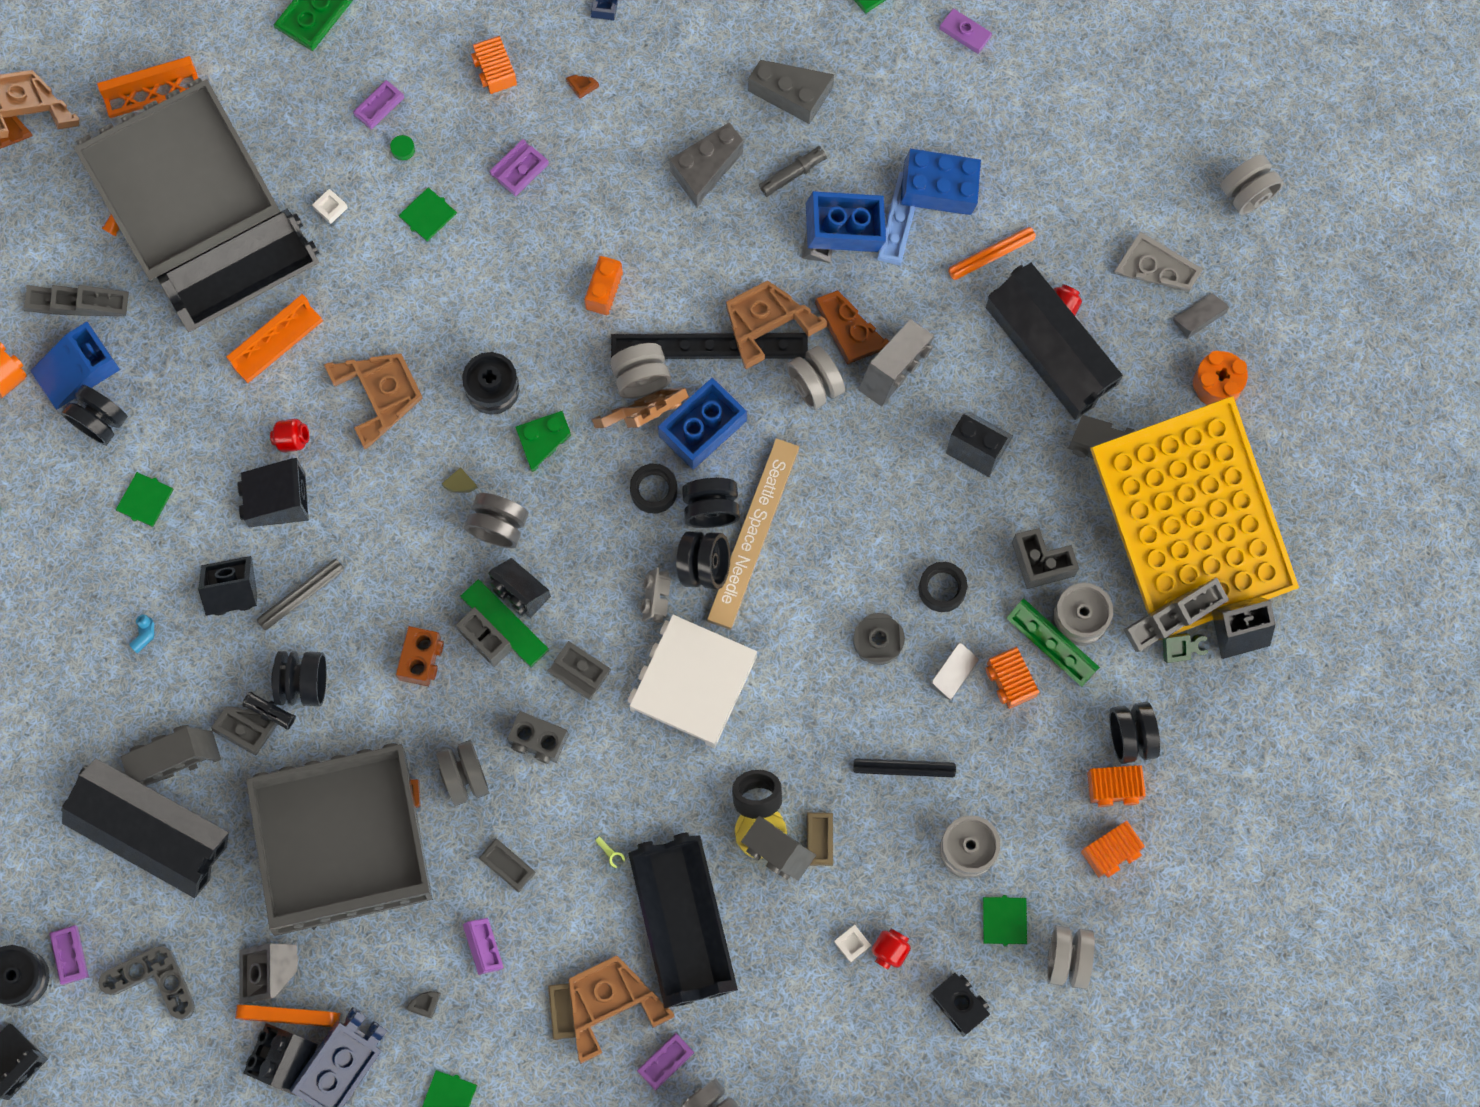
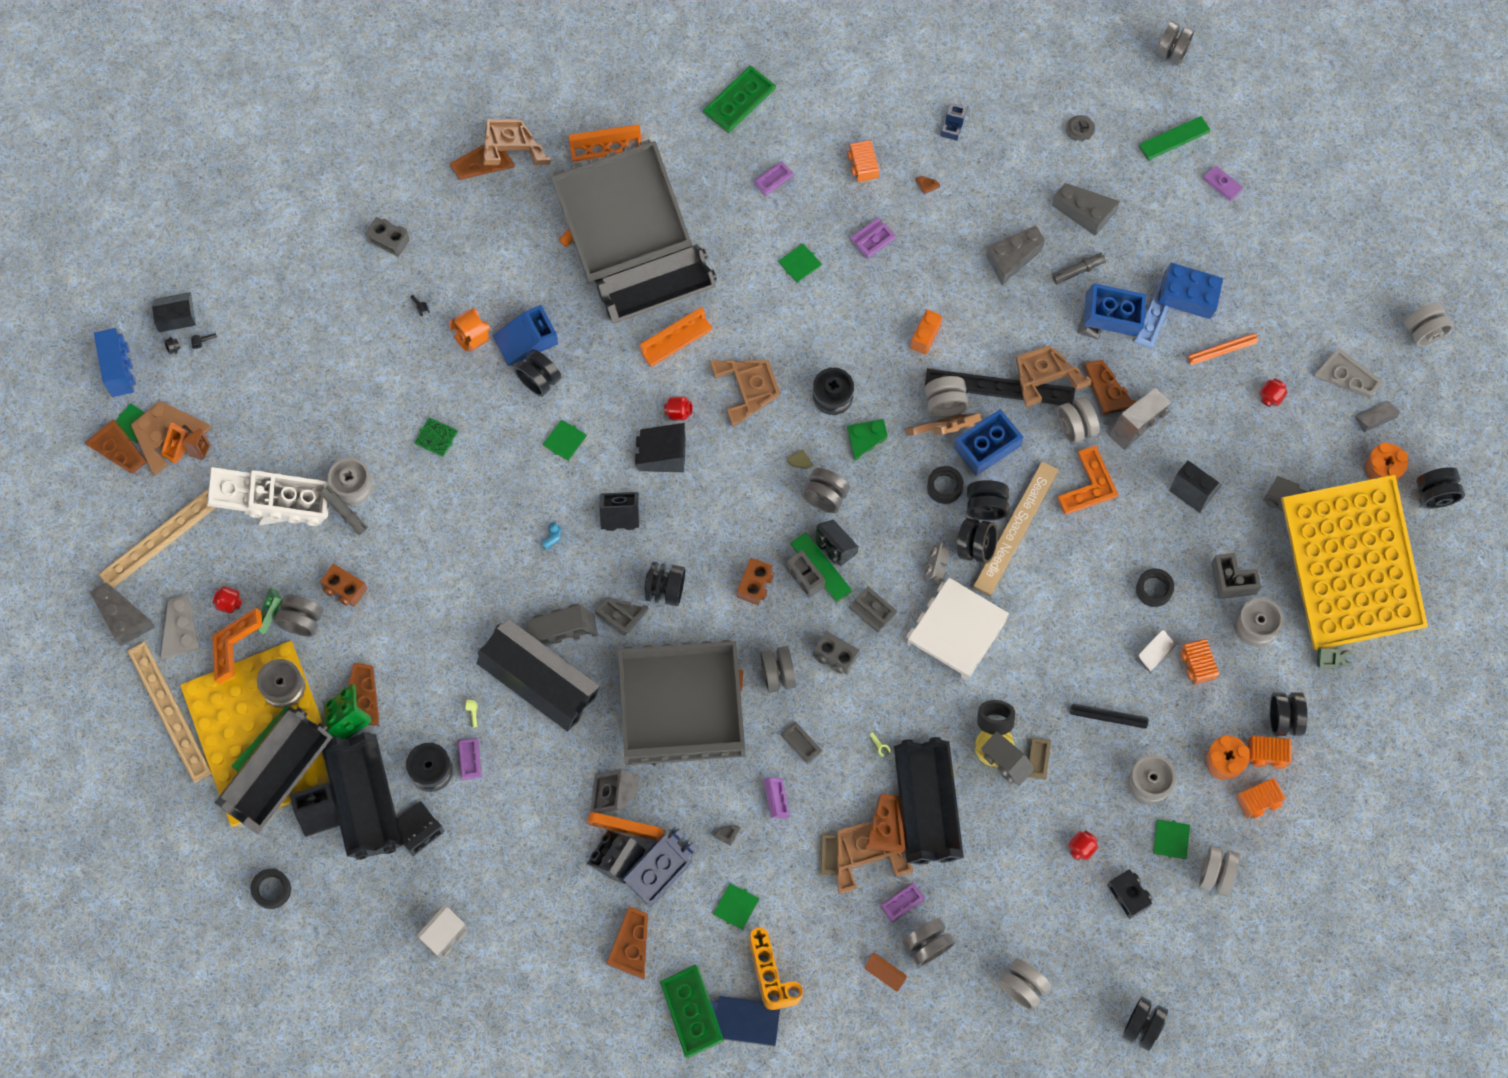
camera: 10 degrees right, 5 degrees down
dark grey slope [24,285,129,316] -> none
dark grey beam [98,946,195,1020] -> none
black pin [242,692,296,730] -> none
dark grey axle [257,559,344,630] -> none
white plate [312,189,348,224] -> none
green tile [390,135,415,161] -> none
white plate [834,925,871,963] -> none
dark grey plate [853,613,905,665] -> none
black panel [985,262,1123,420] -> none
green tile [1006,598,1100,687] -> none
dark grey slope [1124,578,1229,652] -> none
black slope [1211,597,1276,659] -> none
none -> yellowish green hand [465,700,478,728]
none -> dark orange wing [865,793,905,853]
none -> orange plate [1057,445,1118,515]
none -> orange brick [1205,735,1250,780]
none -> black wheel [1416,467,1465,509]

